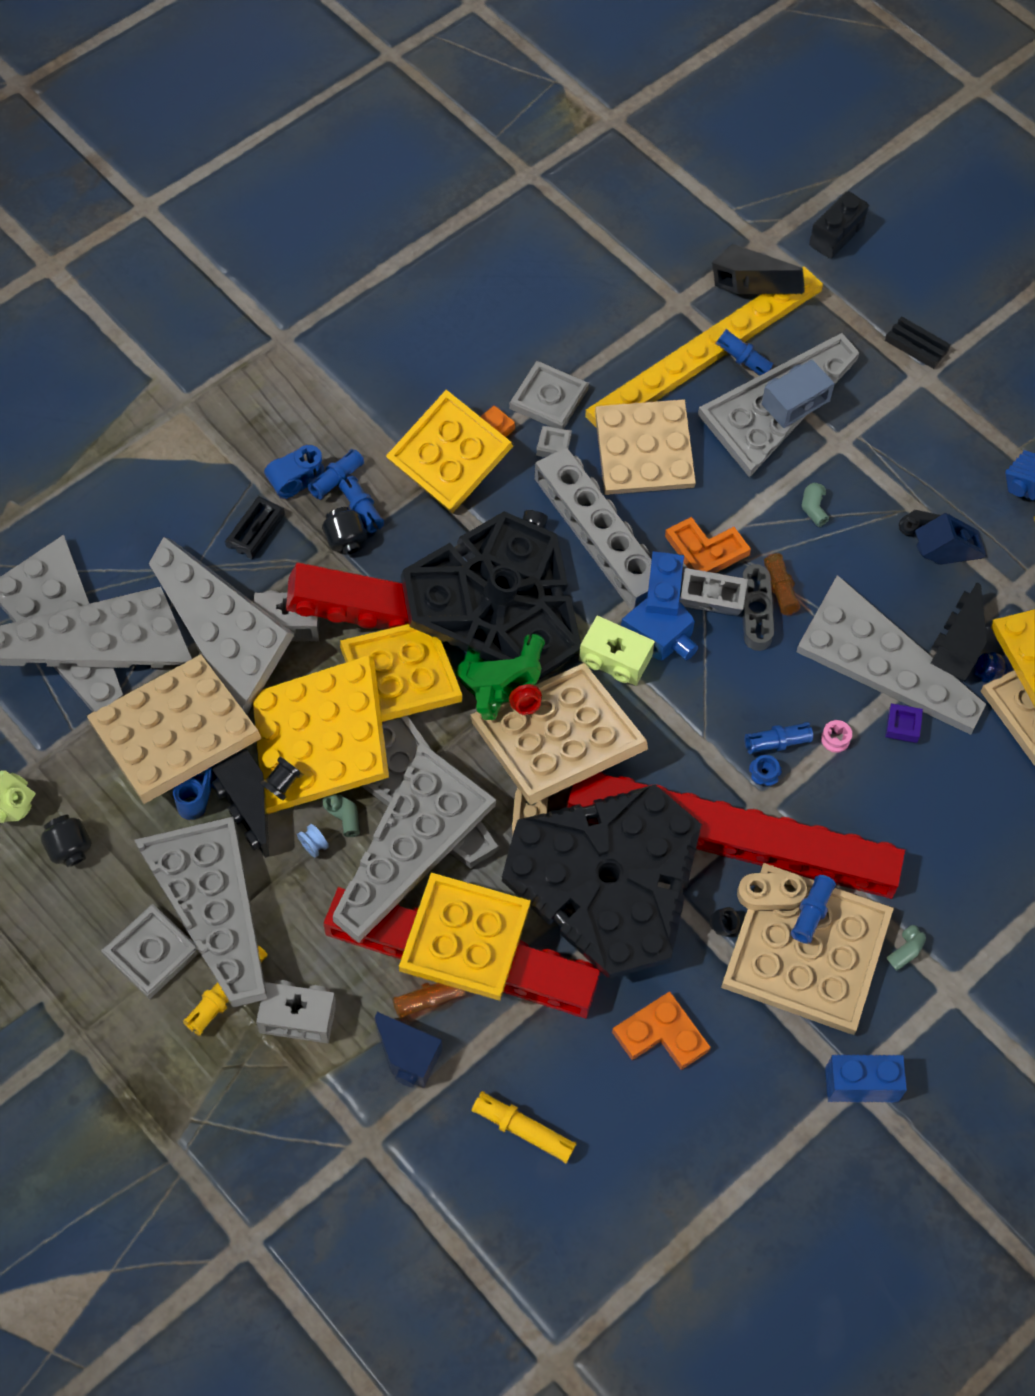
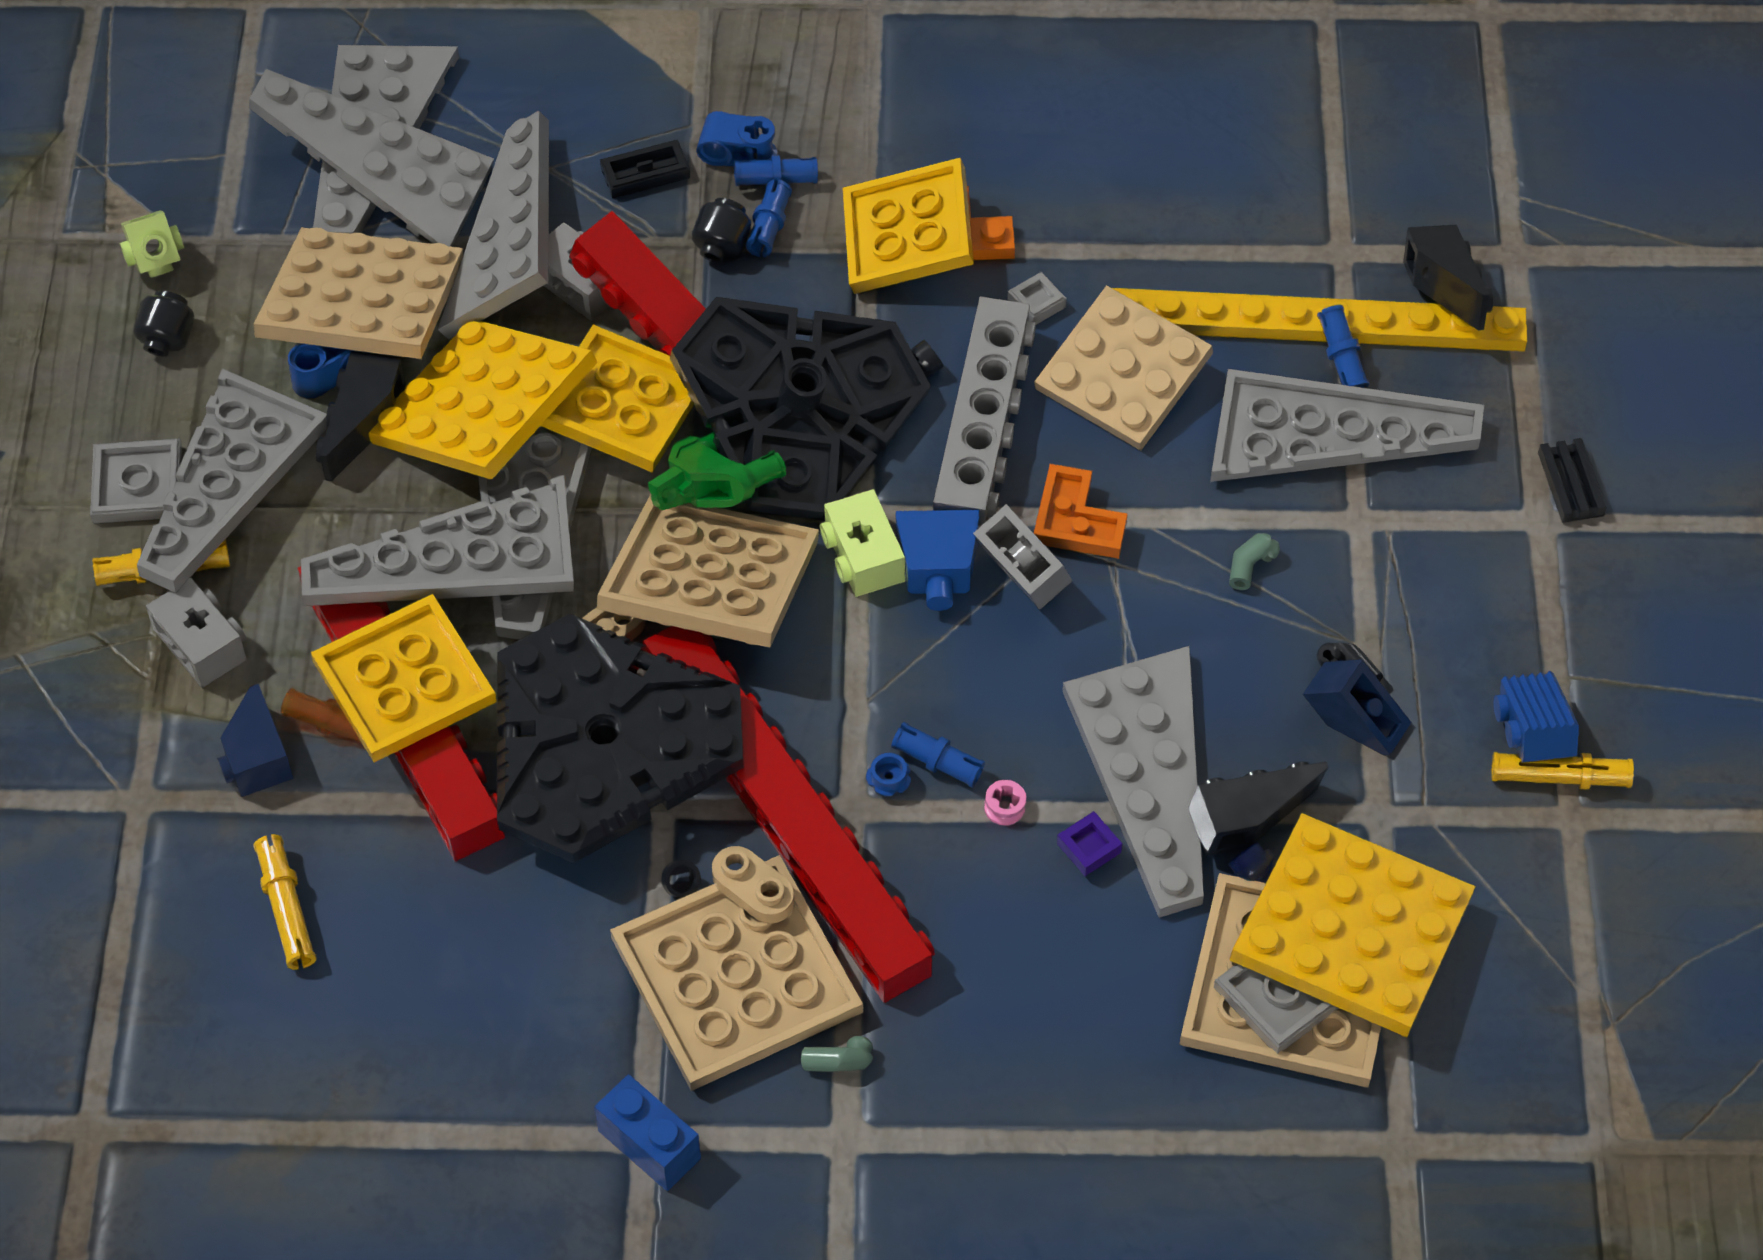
camera: 45 degrees right, 5 degrees down
black bush [259,756,304,801] -> none
light blue bush [297,824,329,858] -> none
sand green arm [322,794,360,837] -> none
light grey tile [509,361,589,429] -> none
red plate [509,684,542,715] -> none
orange plate [612,991,711,1070] -> none
blue plate [646,551,684,616] -> none
dark grey beam [742,564,774,651] -> none
sand blue brick [761,359,835,429] -> none
clear orange pin [764,553,800,615] -> none
blue pin [791,875,836,944] -> none
black brick [809,191,869,258] -> none

